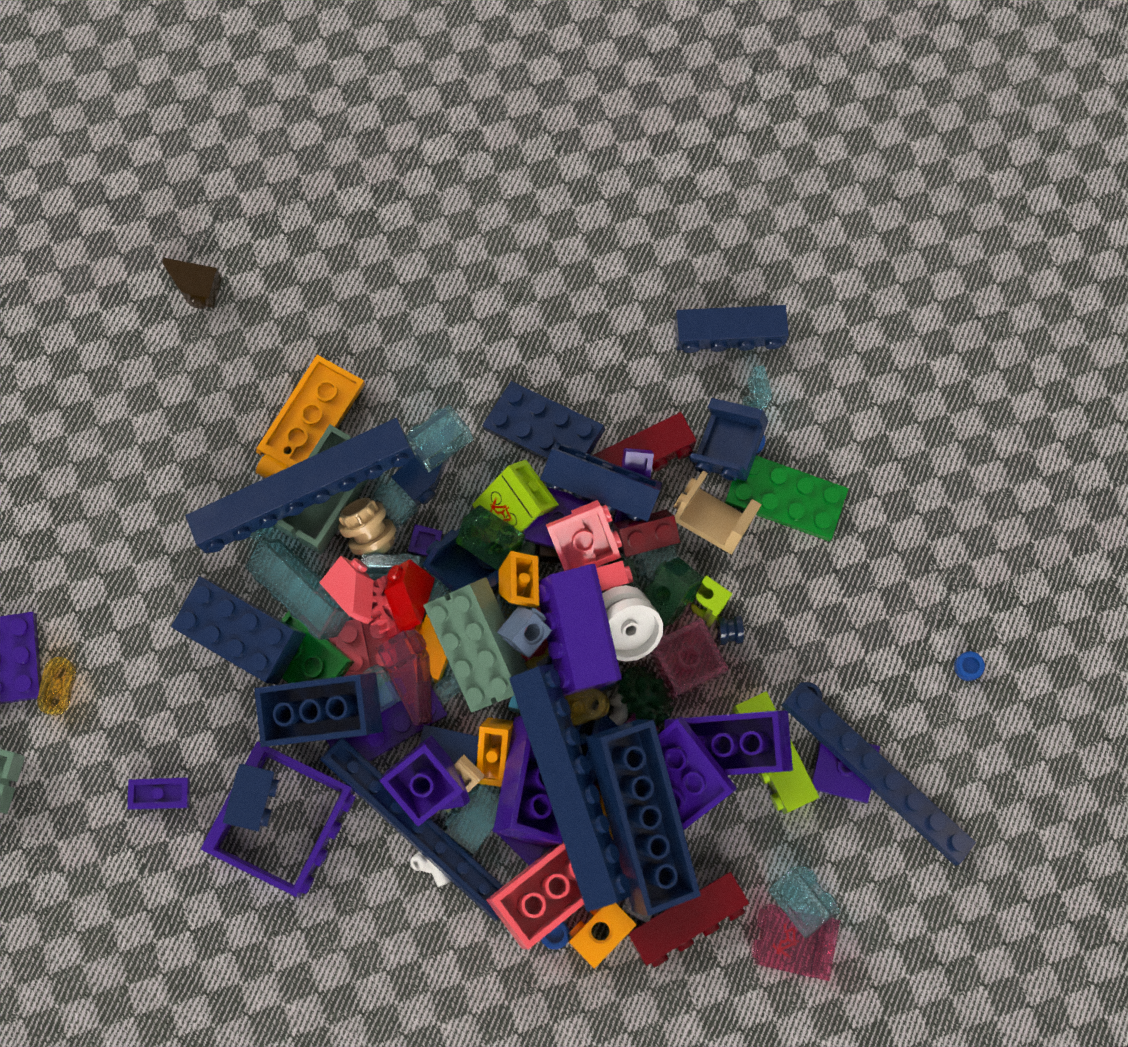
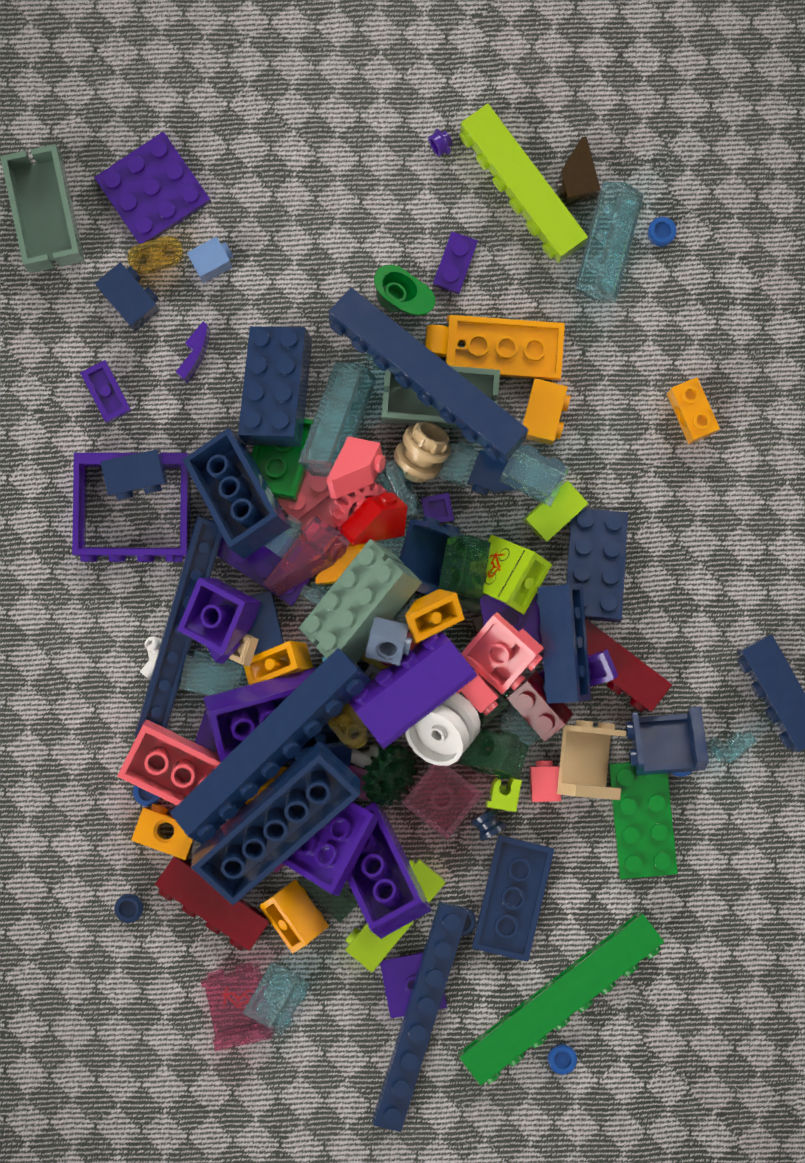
camera: 70 degrees right, 10 degrees up
none -> dark blue brick [94,262,160,332]
none -> dark blue plate [114,894,144,923]
none -> dark purple slope [175,322,210,384]
none -> medium blue brick [187,237,233,284]
none -> light orange brick [259,879,329,953]
none -> clear green plate [298,877,358,923]
none -> green piece [374,264,436,316]
none -> dark purple plate [428,129,453,156]
none -> dark purple plate [433,231,478,295]
none -> green brick [458,911,664,1086]
none -> lime brick [459,103,588,264]
none -> dark blue plate [472,834,554,962]
none -> lime hinge [522,480,589,542]
none -> light orange brick [523,378,571,445]
none -> coral brick [529,760,561,802]
none -> clear light blue brick [575,182,644,302]
none -> blue tile [647,217,677,247]
none -> light orange brick [667,377,720,445]

